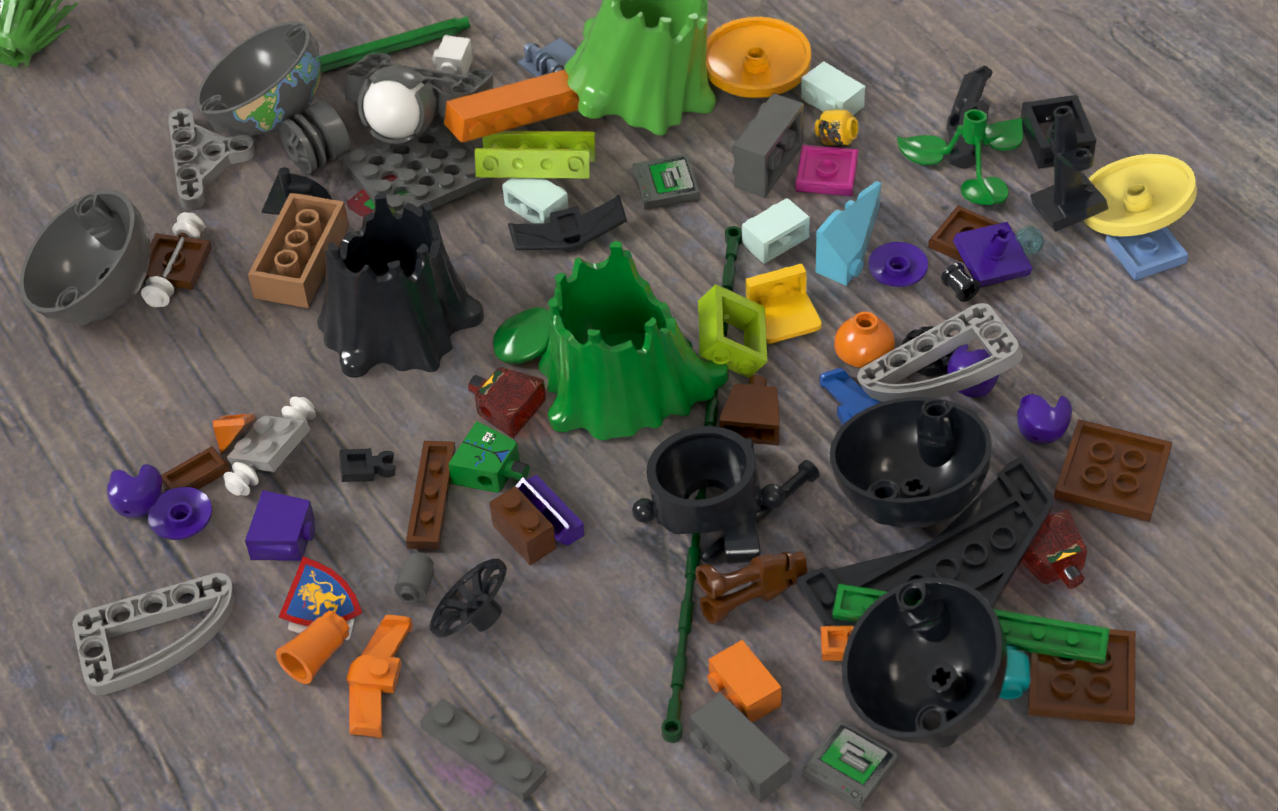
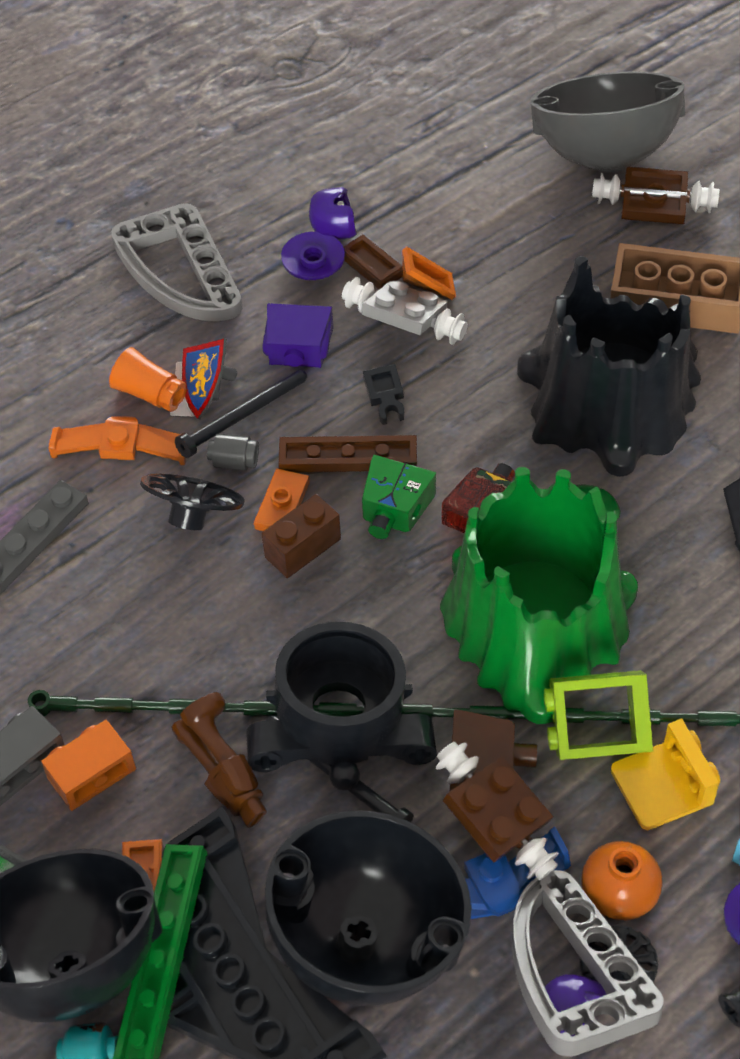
camera: 85 degrees right, 5 degrees up
dark purple piece [516,475,584,545] -> none
none -> black bar [175,370,307,458]
none -> orange plate [254,468,310,531]
none -> reddish brown plate [436,741,559,881]

